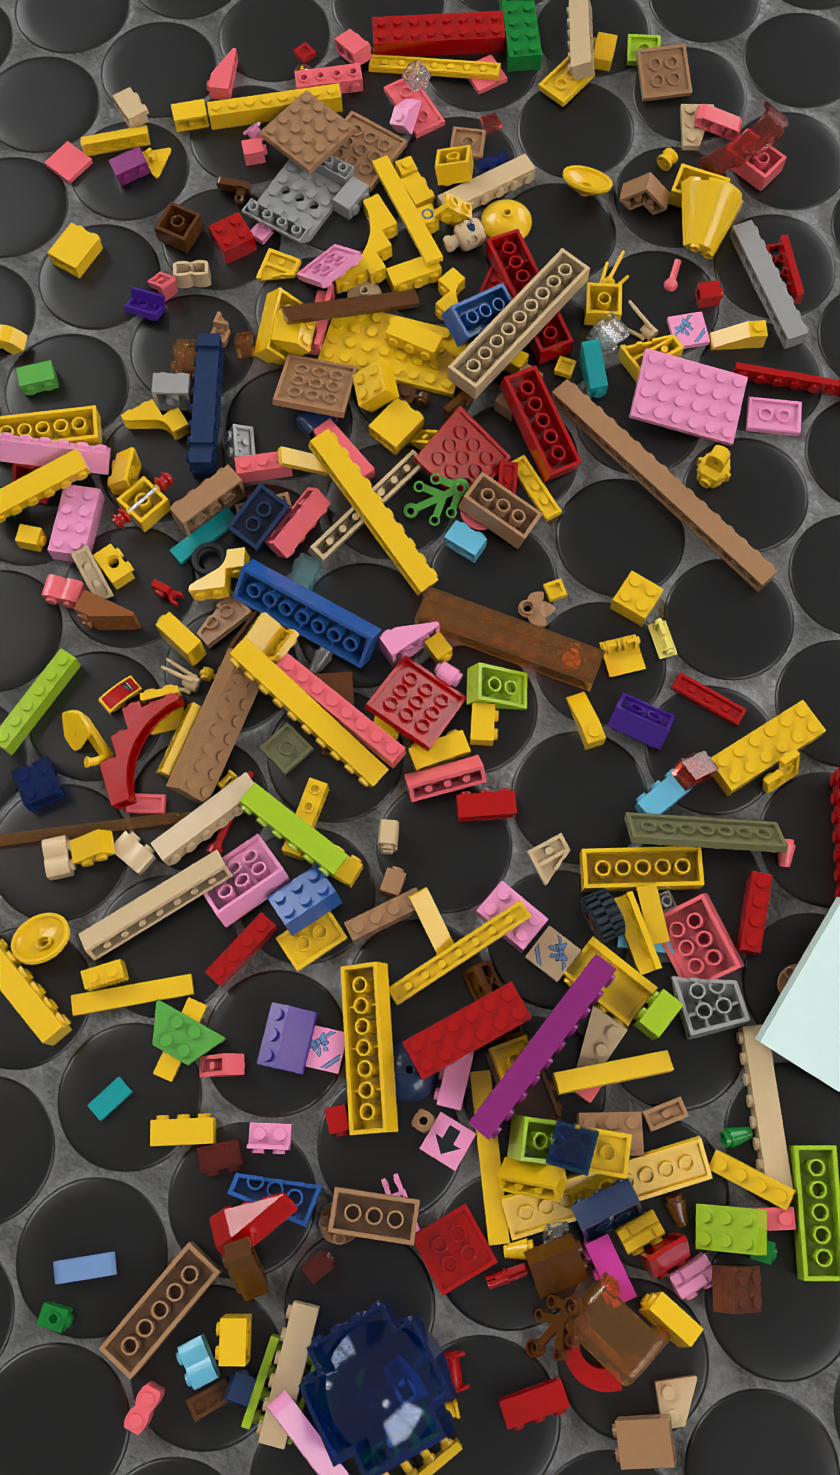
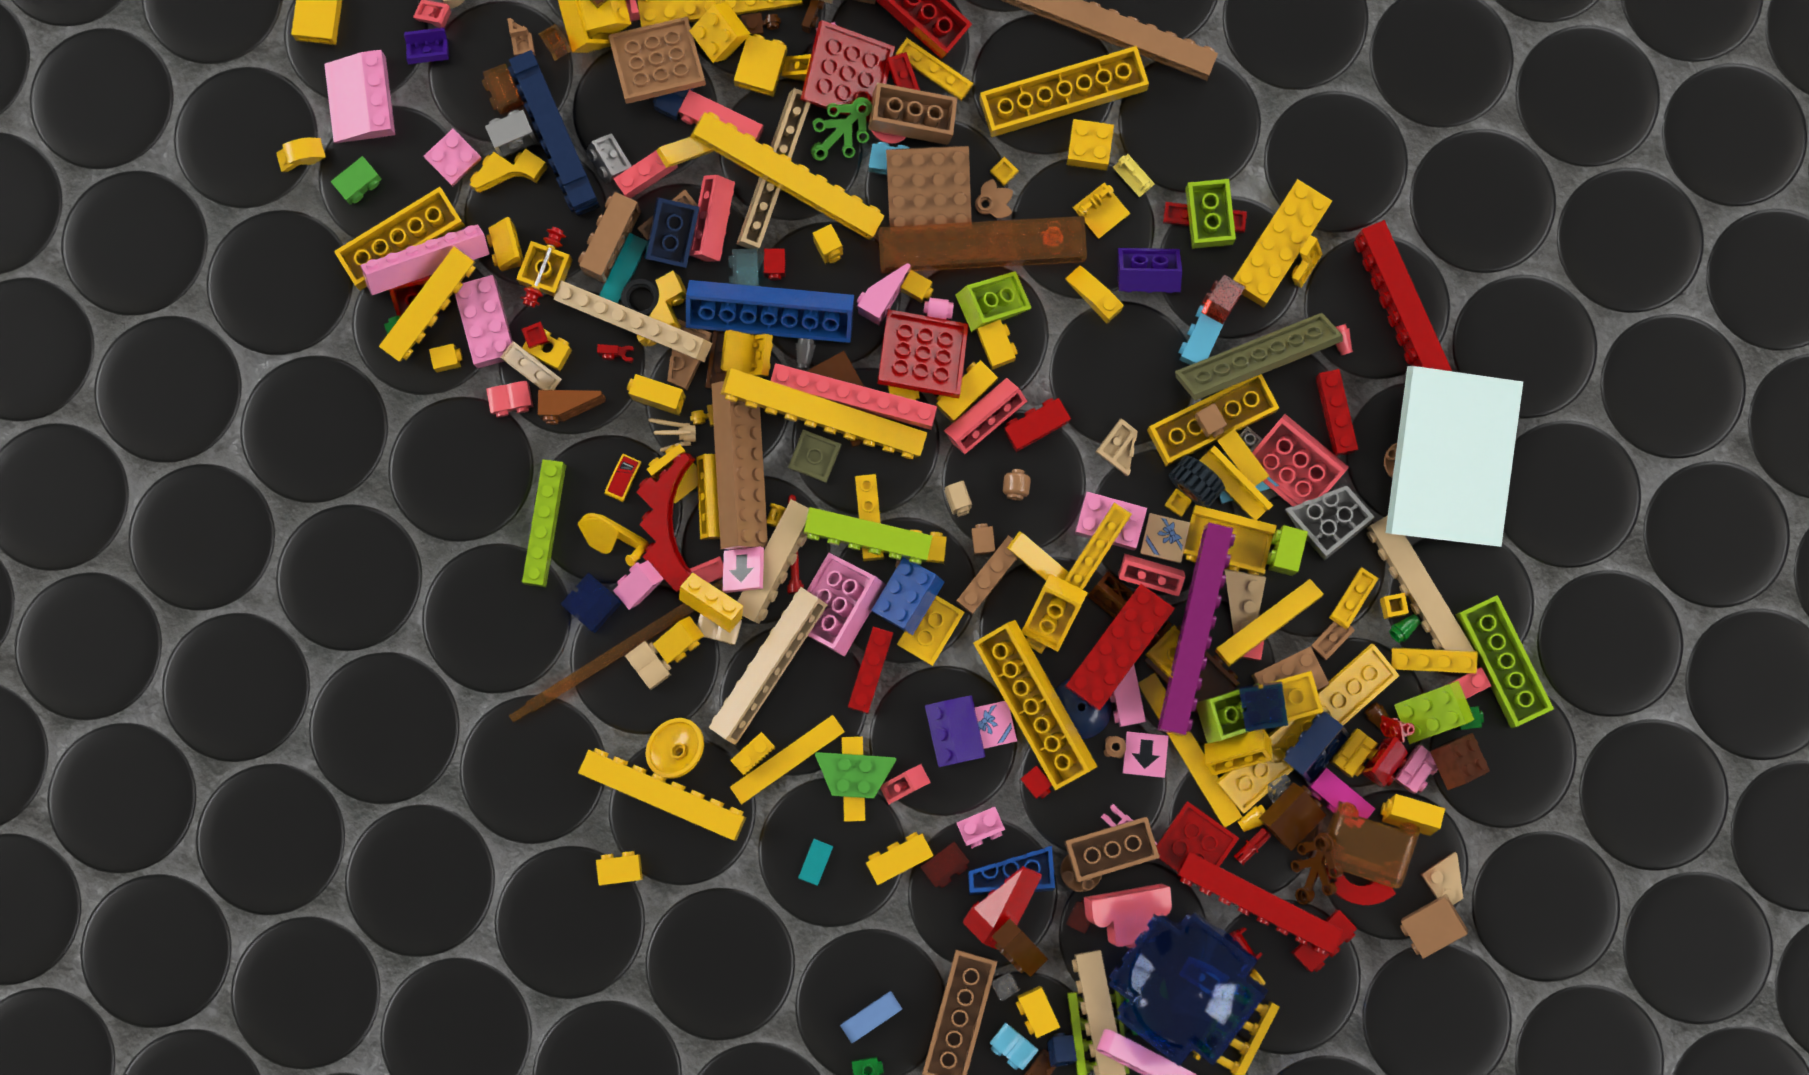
camera: 25 degrees left, 10 degrees up
none -> bright pink slope [325,50,395,143]
none -> bright pink plate [424,129,482,186]
none -> red tile [521,322,549,349]
none -> tan brick [553,280,712,362]
none -> bright pink brick [613,560,664,610]
none -> yellow brick [679,573,744,633]
none -> bright pink tile [722,546,764,593]
none -> red brick [764,249,786,280]
none -> yellow brick [813,224,843,263]
none -> medium nougat plate [886,146,972,233]
none -> yellow brick [979,46,1149,137]
none -> clear bracket [991,970,1020,1001]
none -> medium nougat head [1003,469,1031,501]
none -> yellow slope [1022,574,1088,652]
none -> coral brick [1084,883,1172,948]
none -> coral brick [1118,553,1185,597]
none -> yellow tile [1164,488,1192,517]
none -> red brick [1177,852,1343,956]
none -> lime brick [1185,179,1236,249]
none -> medium nougat brick [1194,403,1227,438]
none -> yellow tile [1329,567,1379,629]
none -> yellow brick [1380,593,1409,619]
none -> red hinge [1380,715,1415,743]

